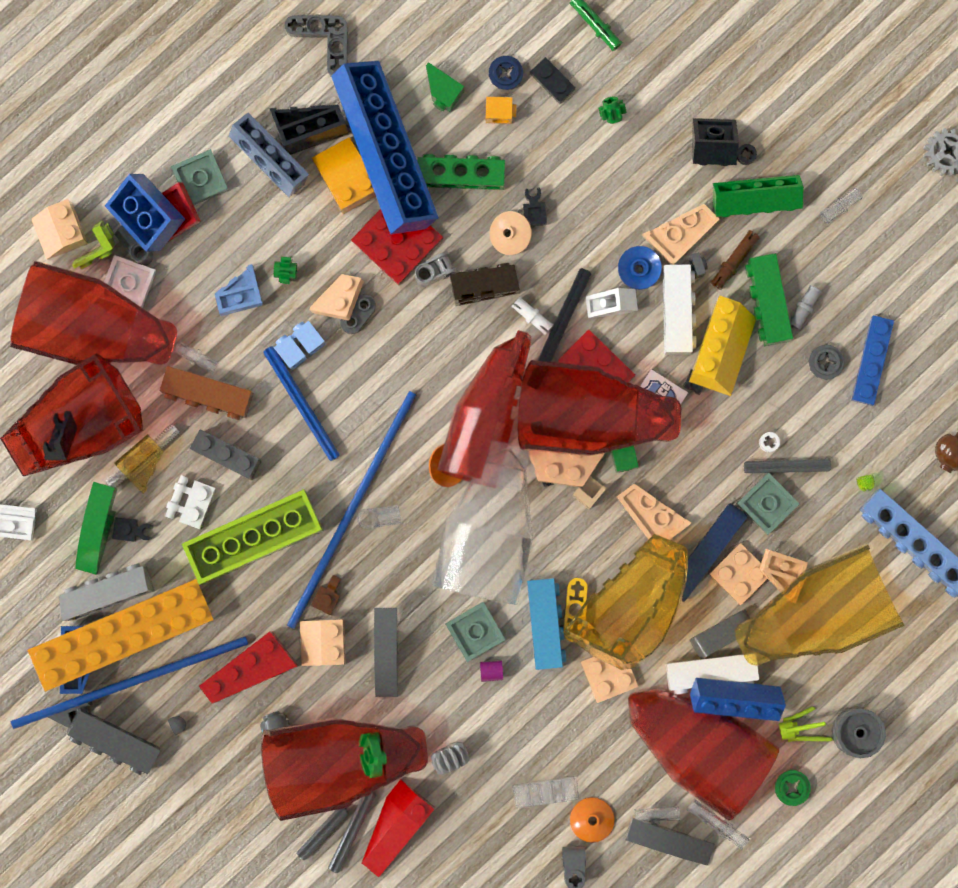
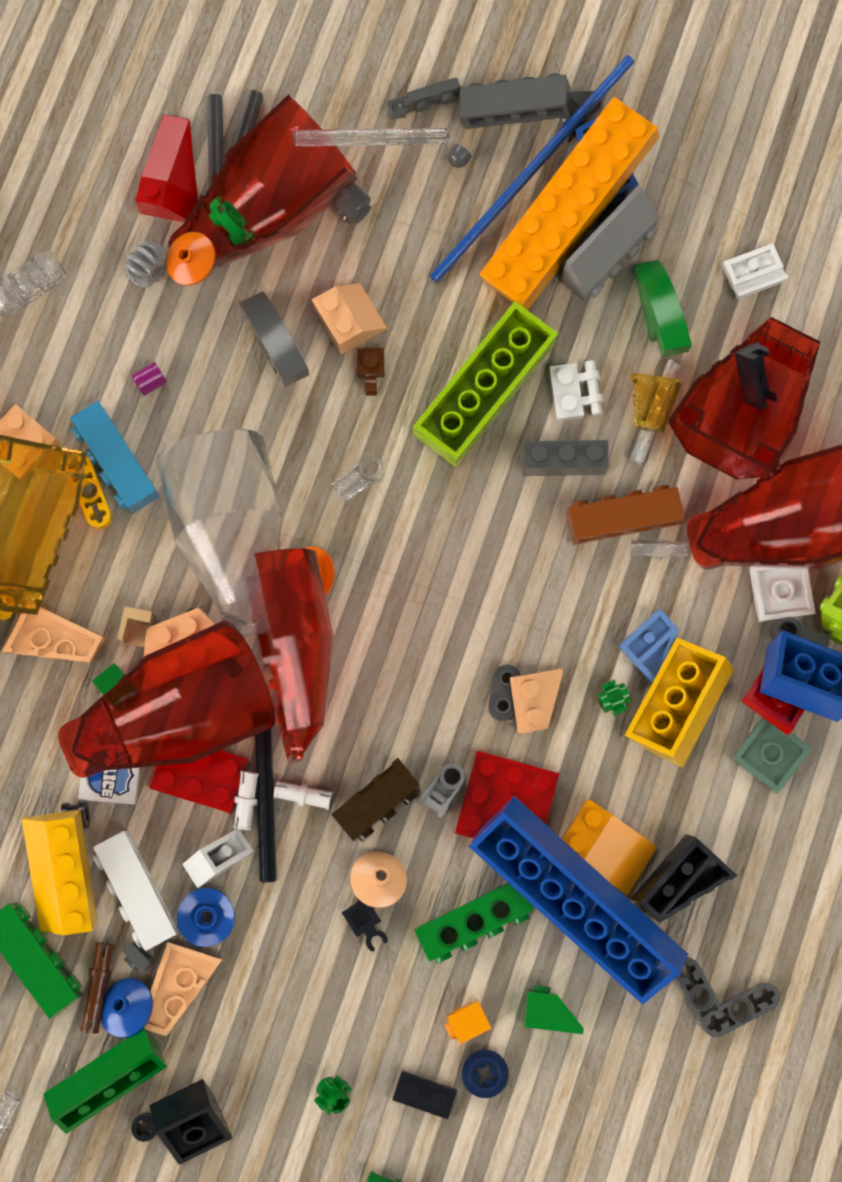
camera: 150 degrees right, 5 degrees down
black plate [112,517,153,542] -> none
red wedge [199,631,299,704] -> none
sand blue brick [229,112,309,197] -> none
blue axle [263,346,340,461] -> none
light blue piece [274,321,326,371] -> none
blue piece [287,391,417,629] -> none
sand green plate [445,602,505,662] -> none
none -> blue dish [101,978,153,1038]
none -> orange dish [166,232,216,286]
none -> white pin [233,771,259,830]
none -> clear axle [293,128,450,146]
none -> dark grey hinge [388,77,460,120]
none -> yellow slope [625,637,734,768]

